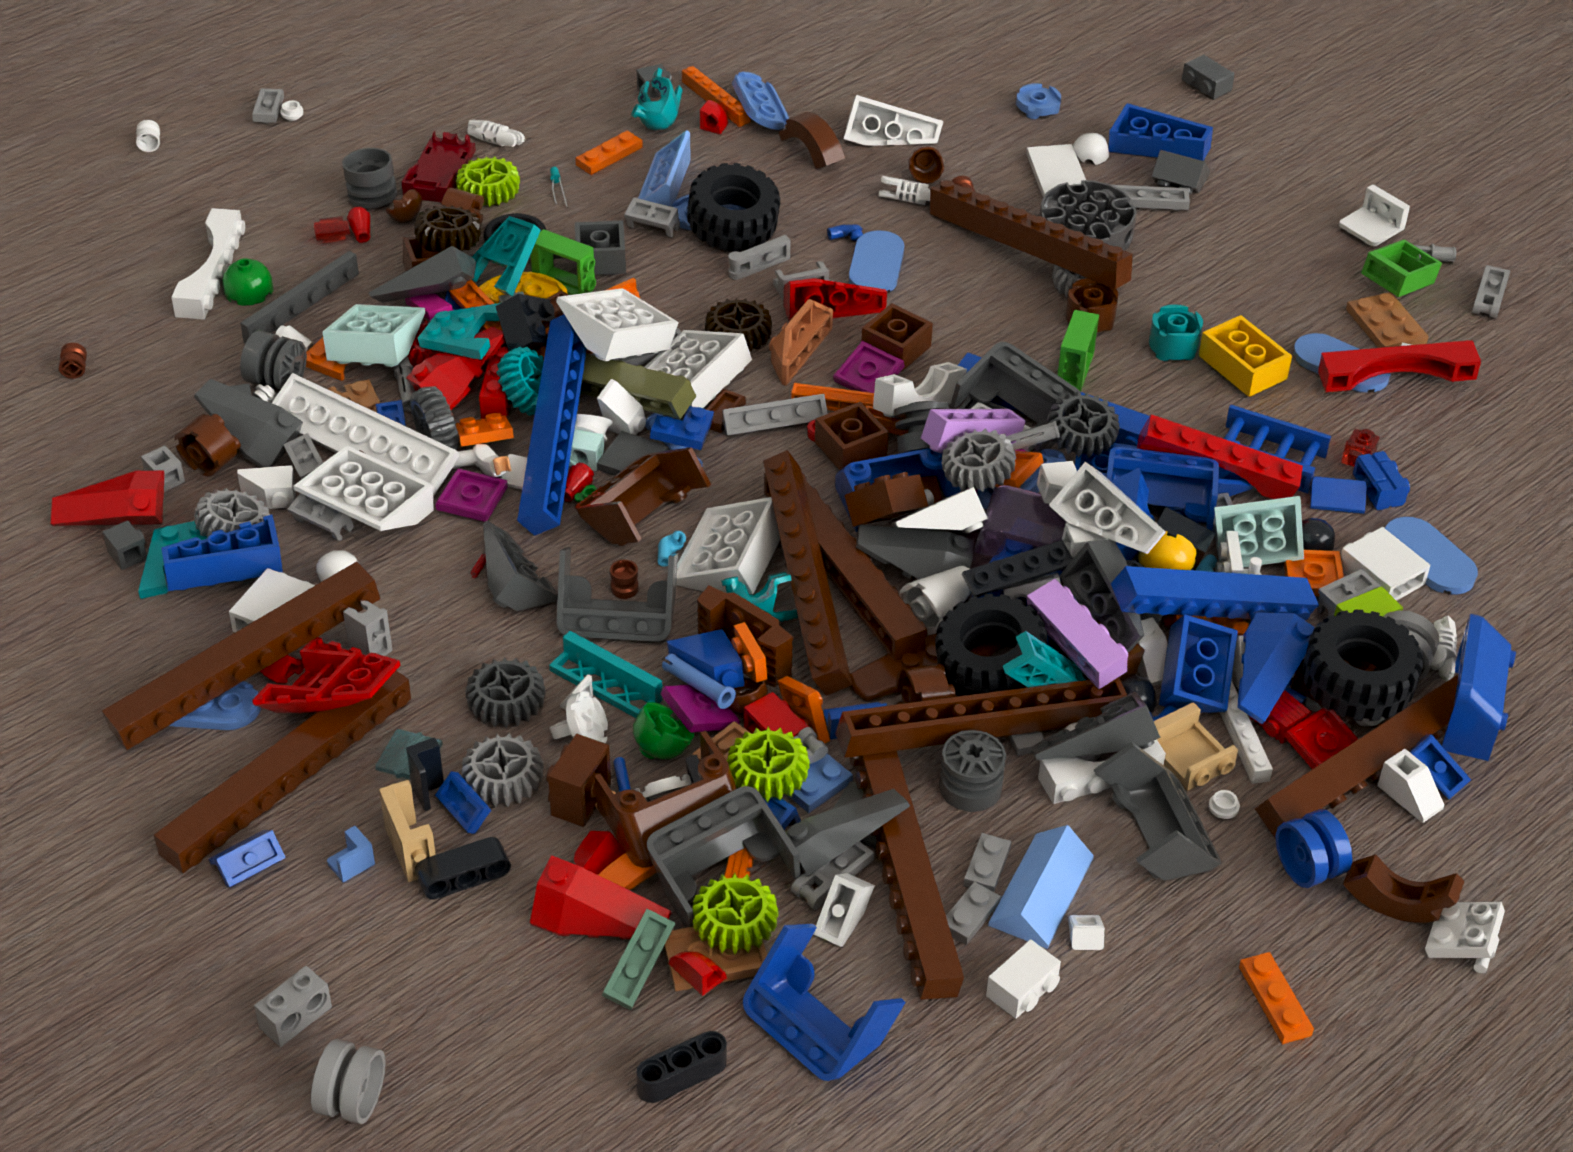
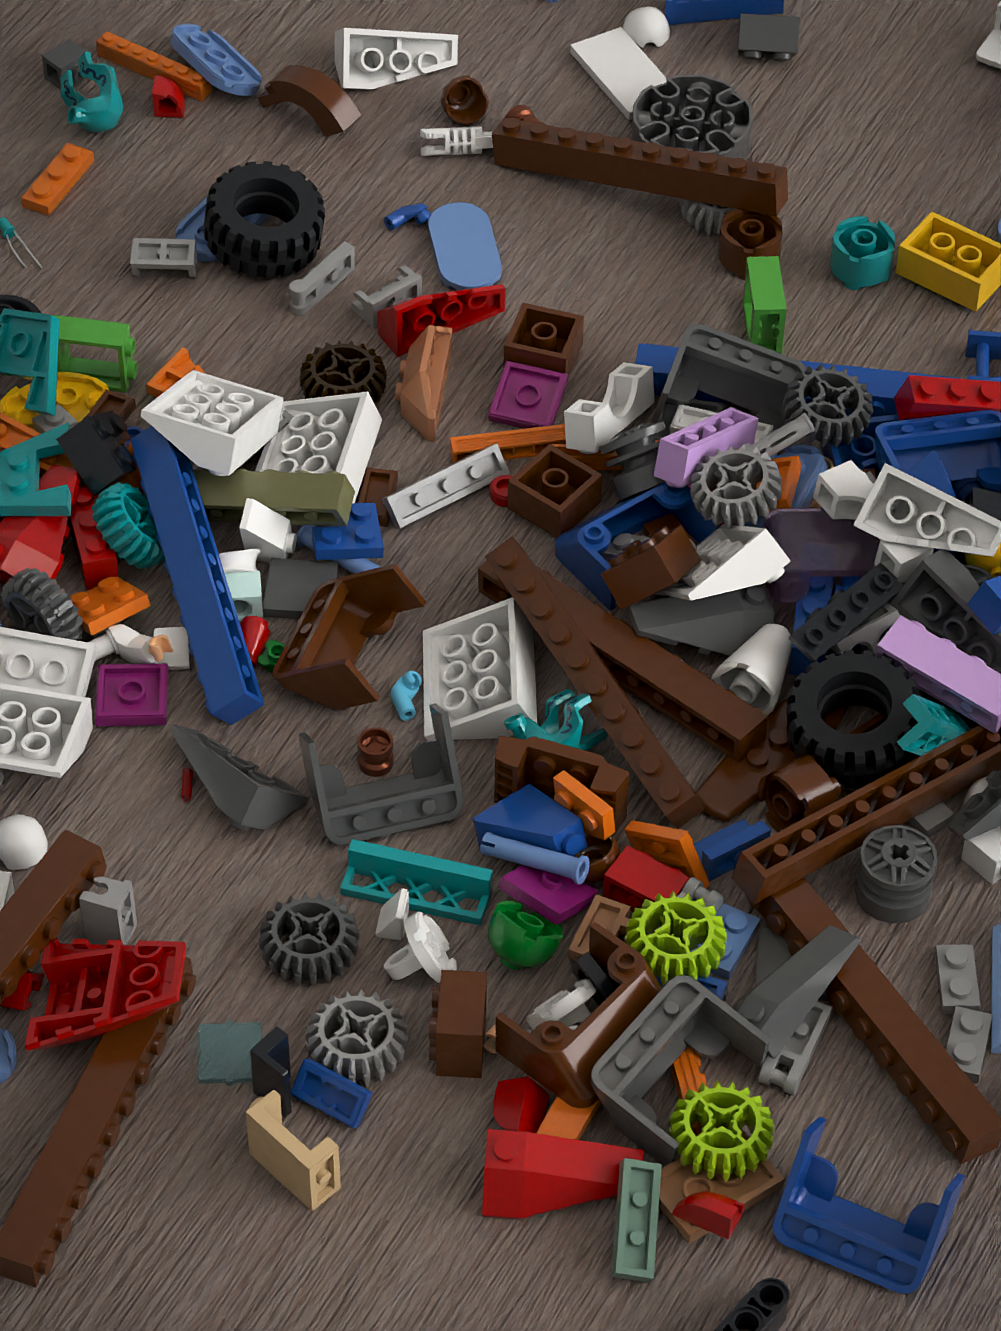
camera: 20 degrees left, 5 degrees up
panel [208,830,286,887] -> none
medium blue panel [327,826,375,883] -> none
black beam [415,837,511,899] -> none
dark grey brick [553,220,626,275] -> none
blue bar [613,757,631,792] -> none
light blue slope [638,130,691,207] -> none
white slope [814,873,875,947] -> none
light grey plate [1112,185,1190,210] -> none

